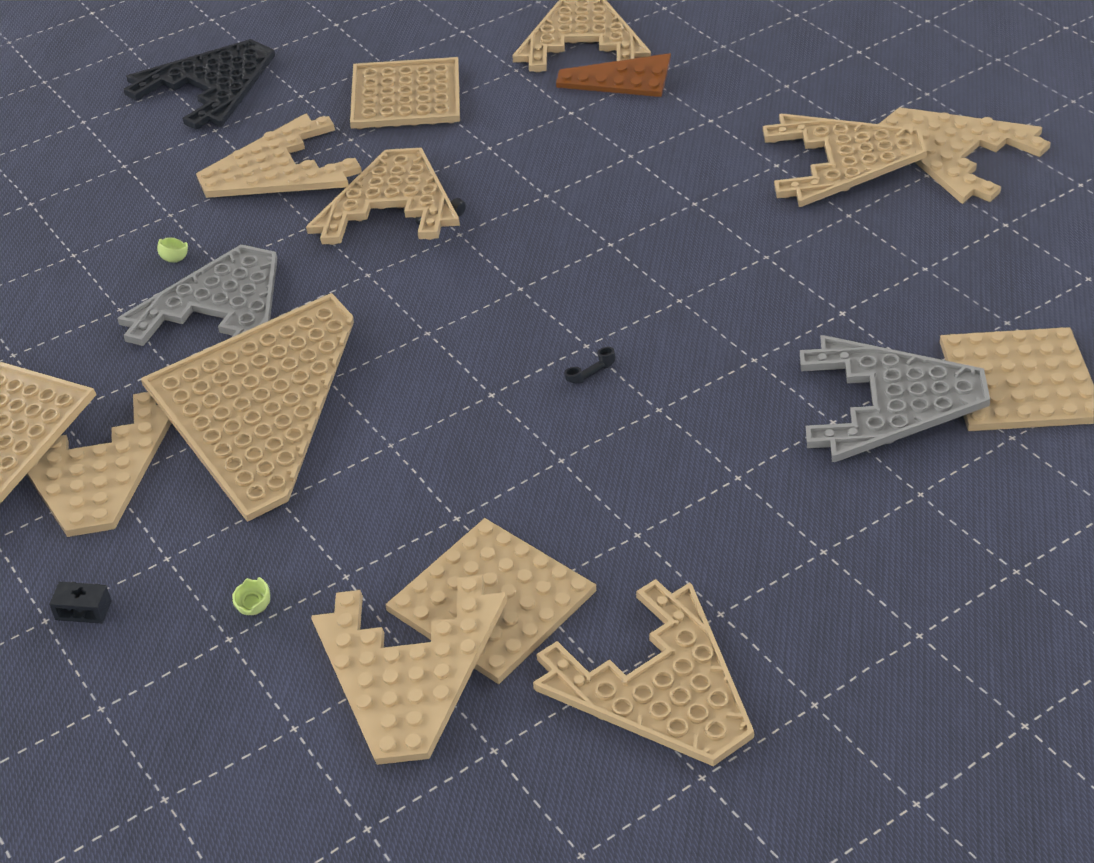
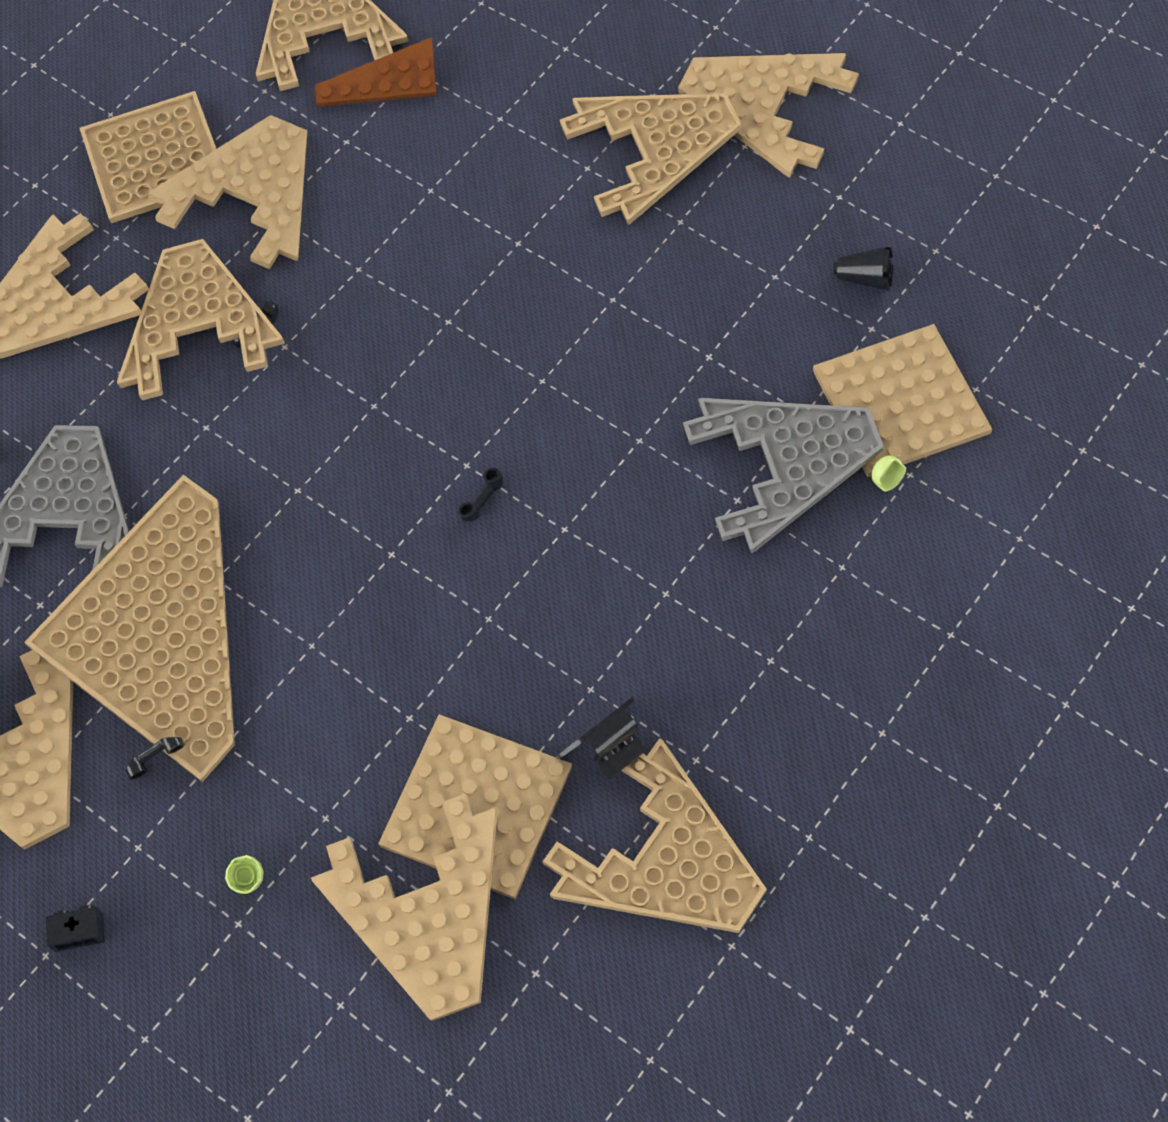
camera: 15 degrees left, 20 degrees up
none -> black bar [126,737,185,780]
none -> tan wing [148,115,307,269]
none -> black piece [556,697,646,779]
none -> black cone [833,247,894,290]
none -> yellowish green hair [872,455,906,492]

